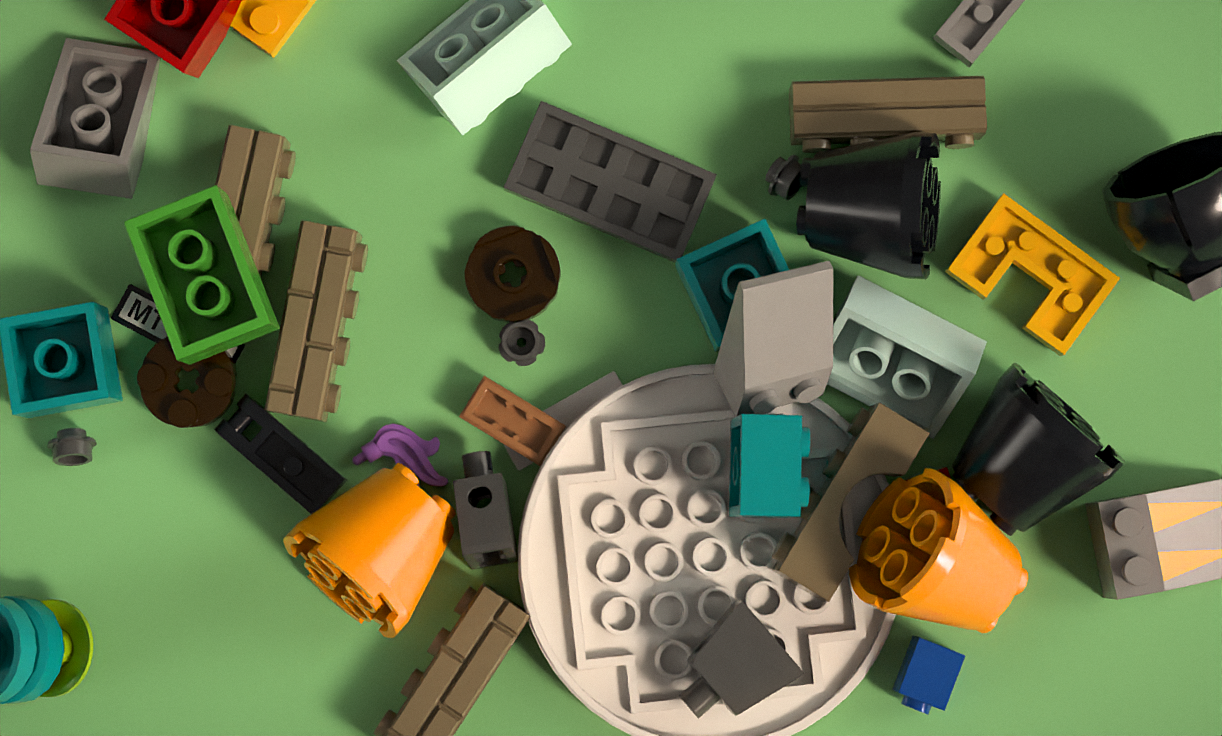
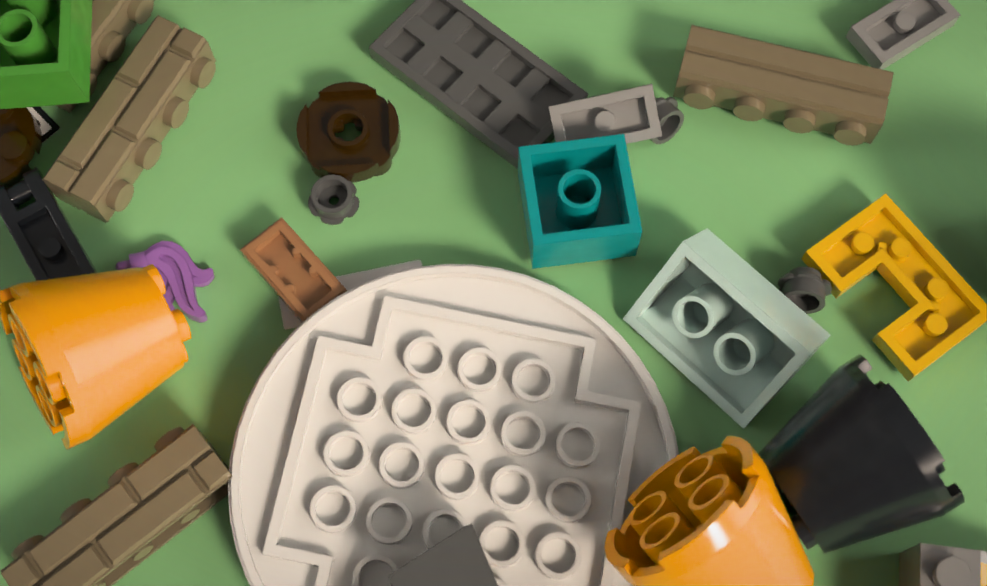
camera: 15 degrees right, 15 degrees down
dark grey torso [453,451,518,569] -> none
light grey slope [713,261,833,417] -> none
teal brick [729,414,810,518] -> none
dark tan arch [772,402,930,602] -> none
black cone [796,132,941,280] -> none
none -> light grey plate [549,84,662,144]
none -> dark grey plate [778,267,832,314]

